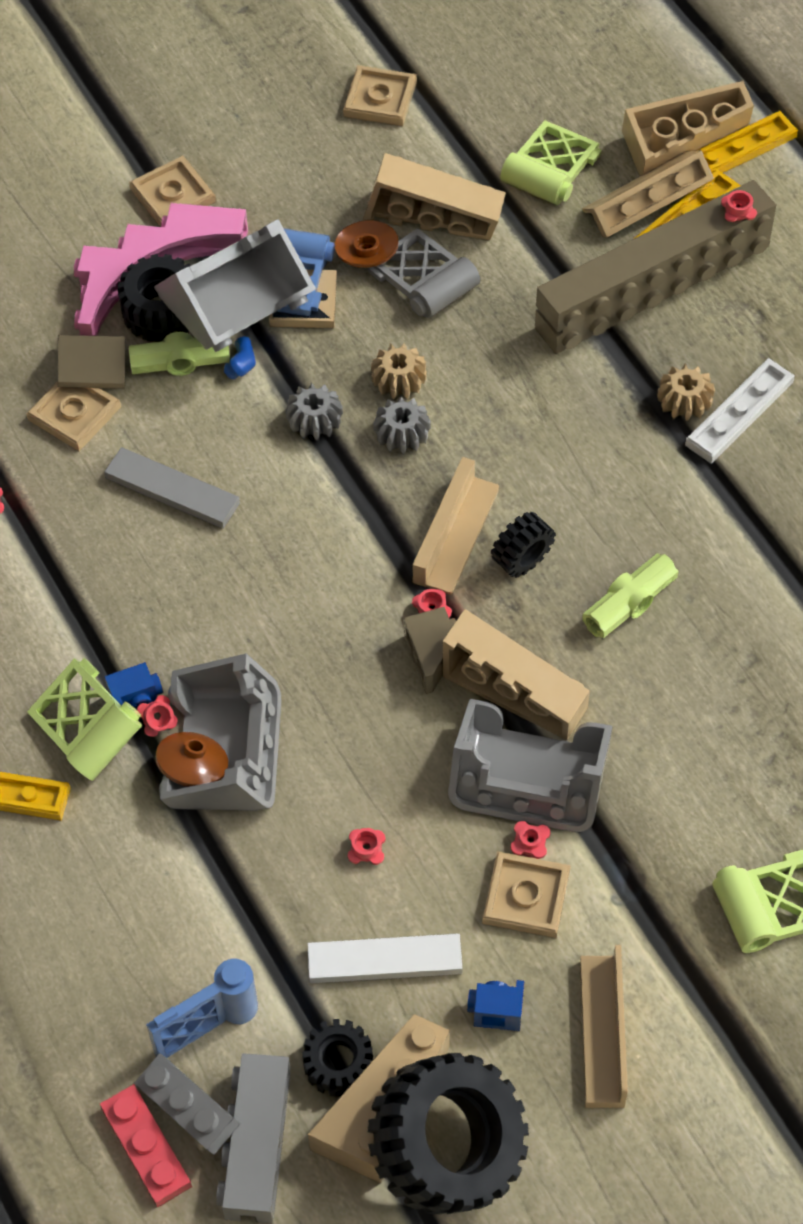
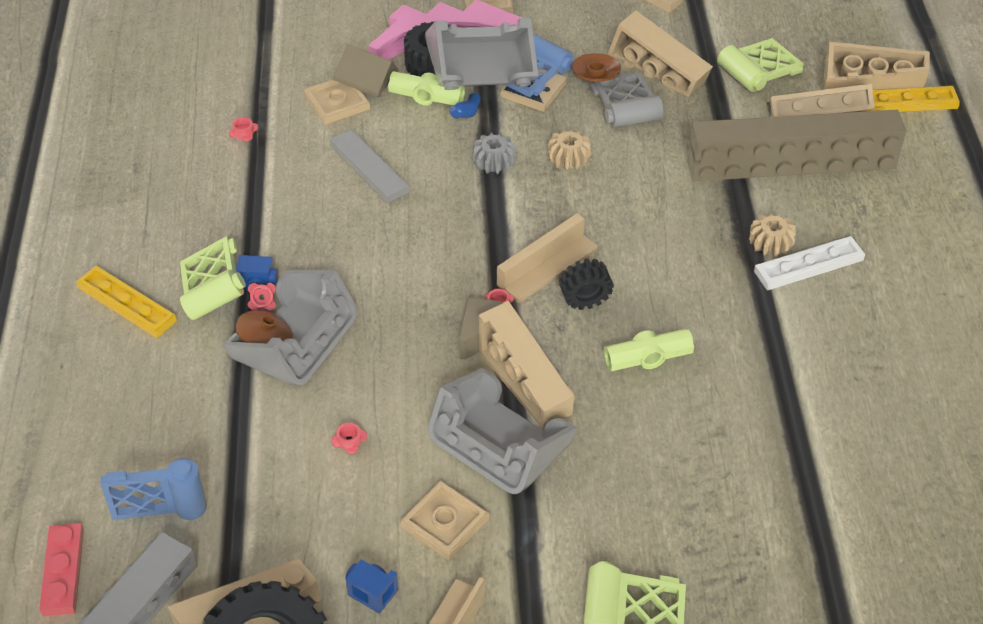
camera: 25 degrees right, 10 degrees down
light grey plate [134,1053,240,1155] -> none
black tyre [302,1019,373,1097] -> none
white tile [308,934,462,983] -> none
light grey gear [373,396,431,455] -> none
coral plate [510,821,551,859] -> none
coral plate [721,190,757,222] -> none

